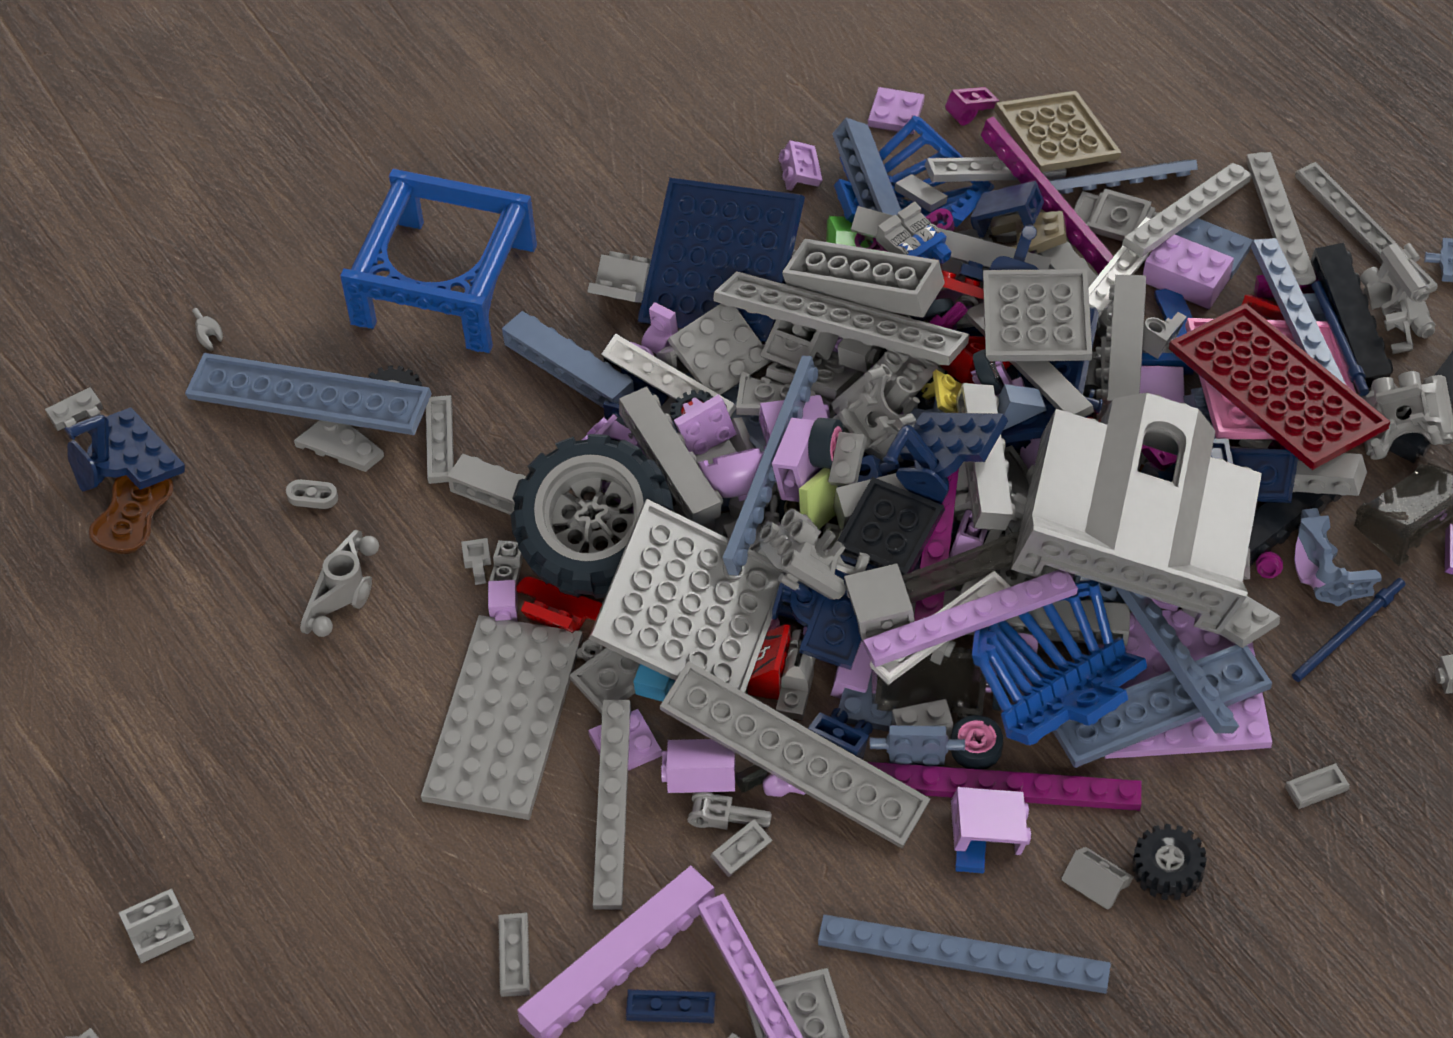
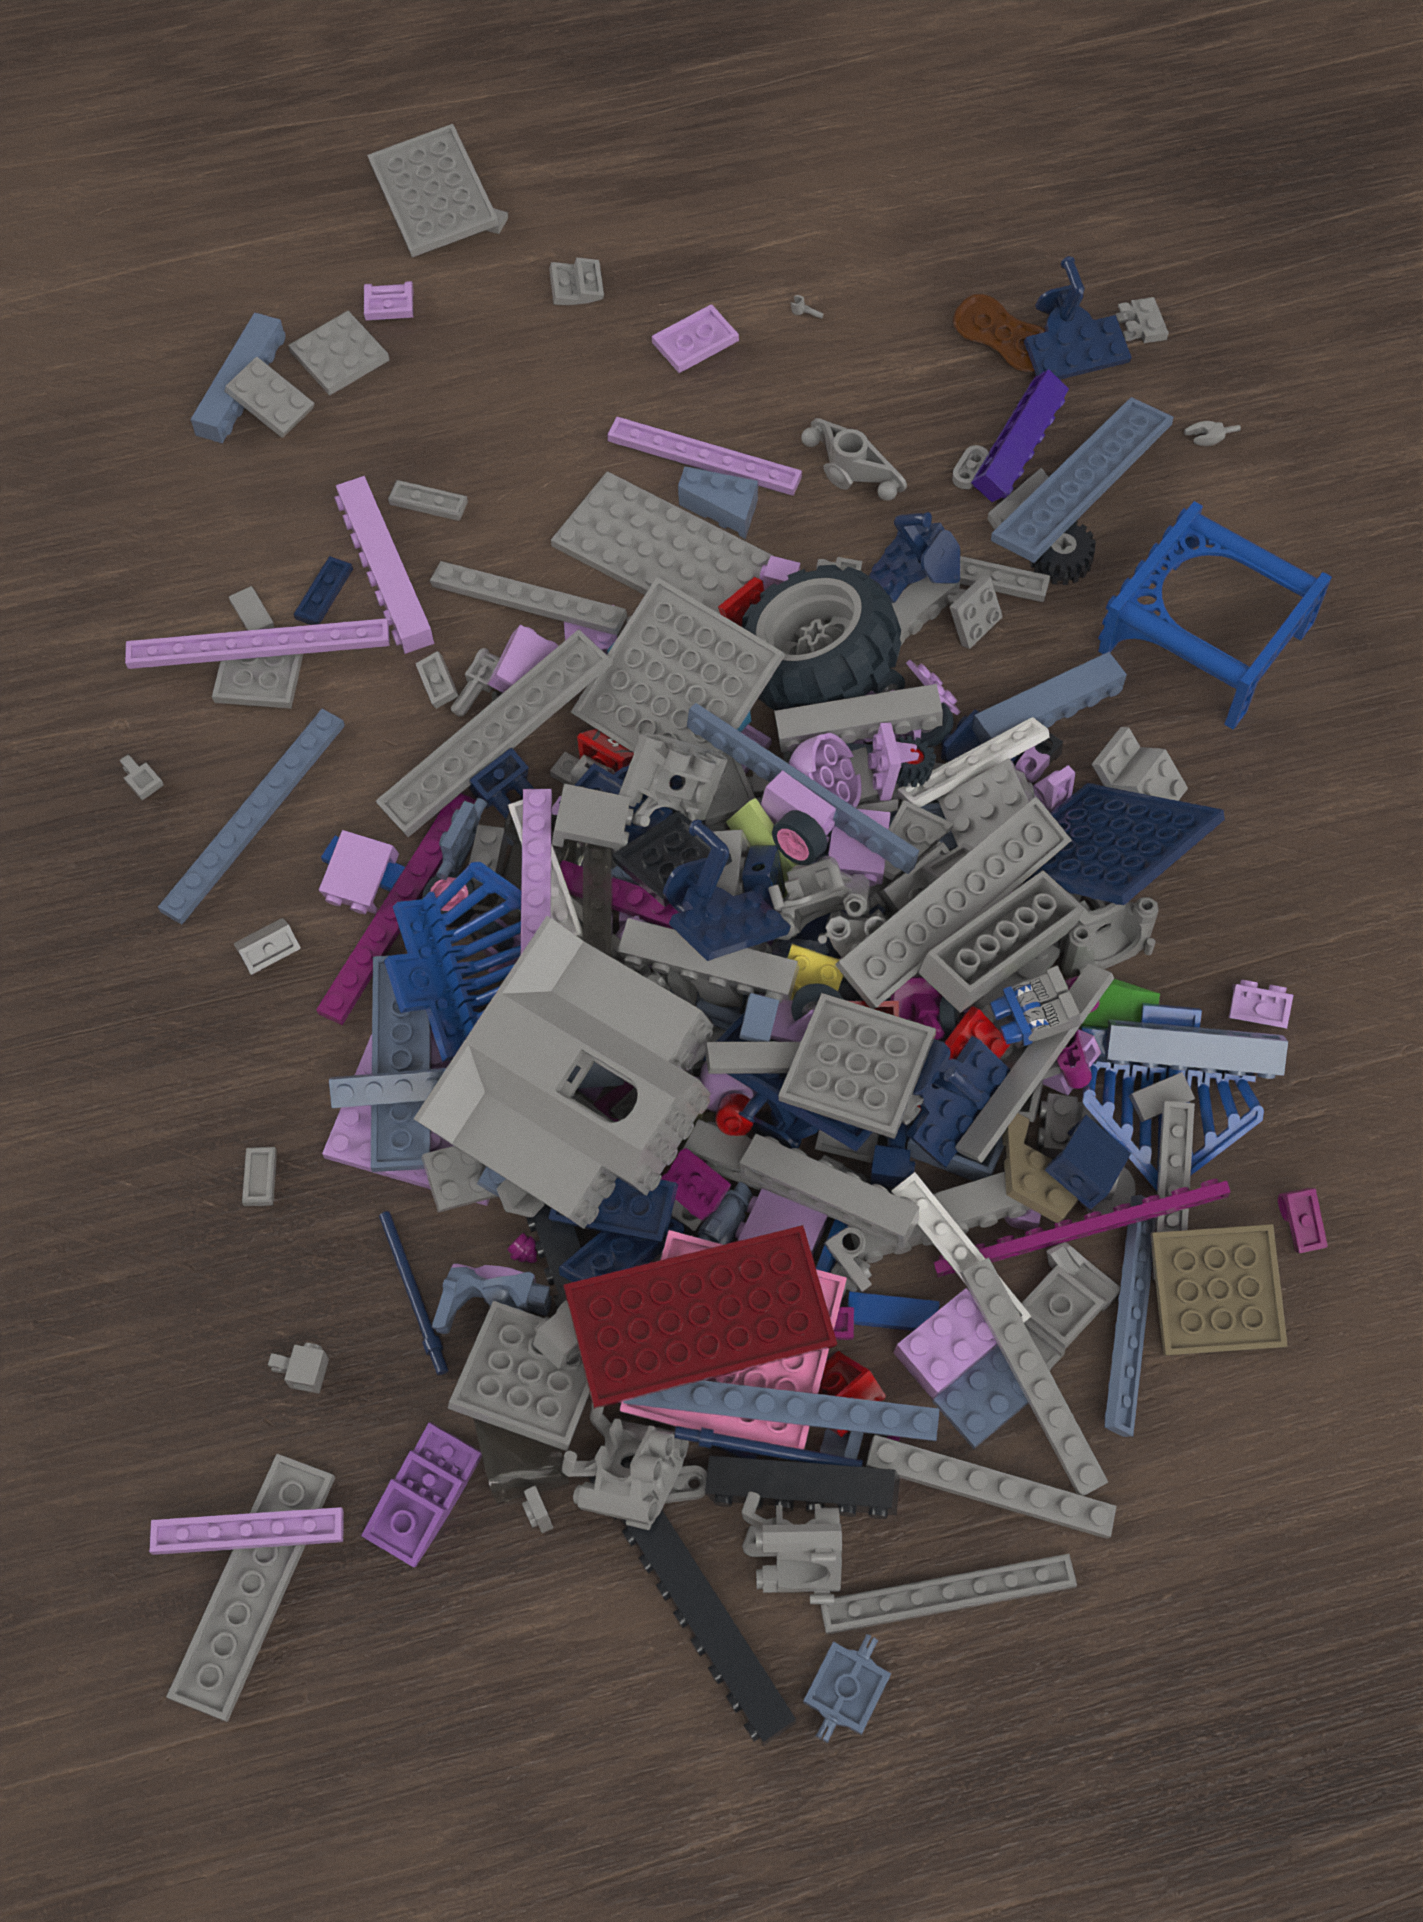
camera: 110 degrees right, 10 degrees up
light grey plate [828,432,867,486] -> none
lavender plate [868,87,924,134] -> none
black wheel [1132,824,1207,900] -> none
none -> light grey plate [448,1301,590,1451]
none -> lavender plate [608,417,802,496]
none -> lavender plate [652,304,739,373]
none -> sand blue wedge [678,466,758,539]
none -> light grey hand [790,295,824,319]
none -> dark blue plate [869,512,960,603]
none -> light grey plate [948,575,1002,649]
none -> dark purple brick [971,369,1069,502]

